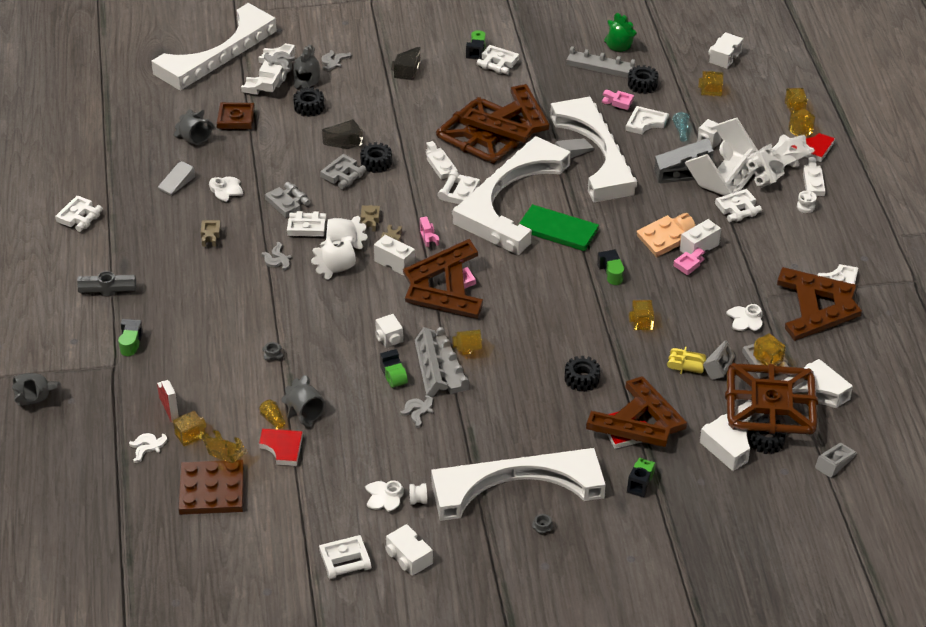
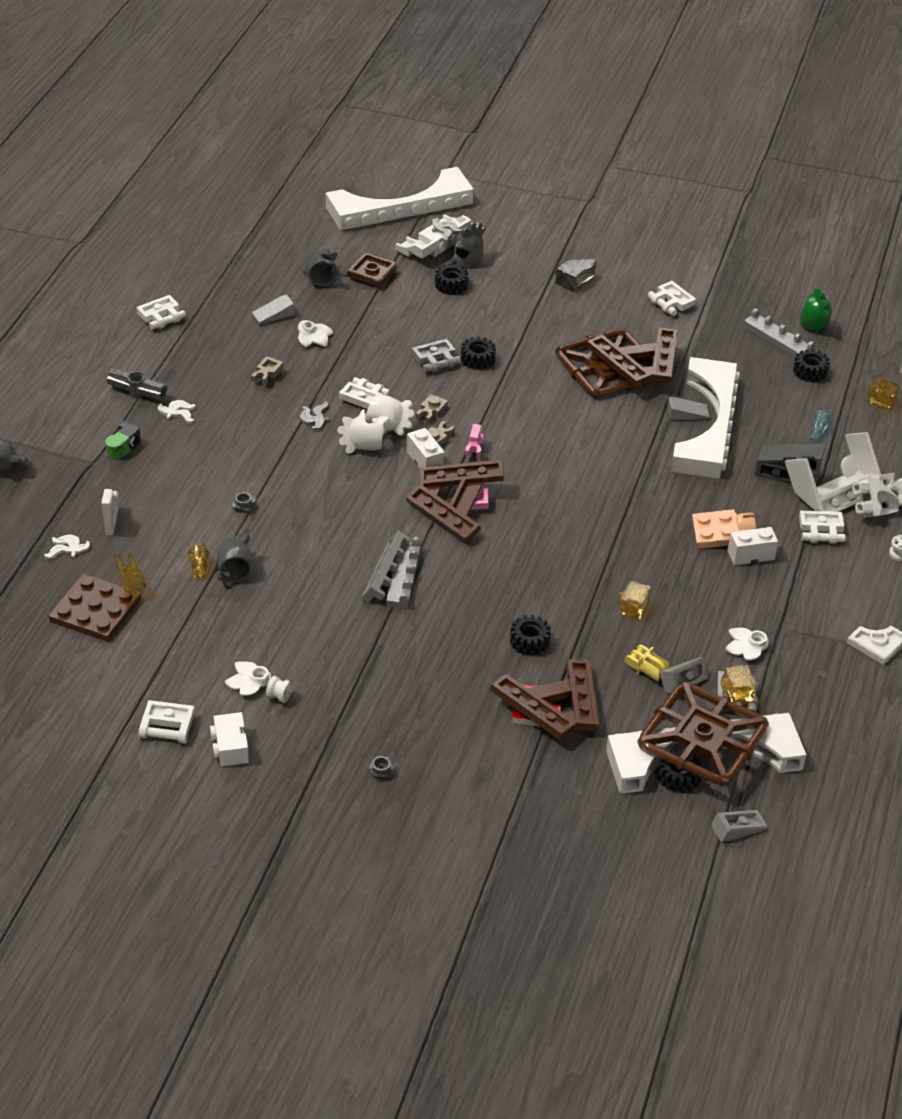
camera: 25 degrees right, 0 degrees up
clear yellow brick [173,410,207,446] -> none
red tile [259,428,303,466] -> none
light grey plate [265,182,311,218] -> none
light grey piece [321,50,351,71] -> none
clear smoke slope [322,119,363,149] -> none
white brick [375,314,403,348] -> none
leg [380,349,408,388] -> none
light grey piece [401,395,434,428] -> none
white hinge [426,141,457,180] -> none
white arch [431,448,605,521] -> none
white plate [437,171,480,204] -> none
white arch [452,136,571,240] -> none
clear yellow brick [452,330,482,355] -> none
black leg [466,30,486,60] -> none
white brick [488,215,532,255] -> none
green tile [518,204,599,251] -> none
leg [597,249,624,285] -> none
bright pink plate [602,90,634,110] -> none
white tile [625,106,669,134] -> none
black leg [627,458,656,497] -> none
bright pink plate [674,248,705,275] -> none
white brick [697,119,721,149] -> none
reddish brown plate [777,267,862,341] -> none
none -> white piece [158,400,195,424]

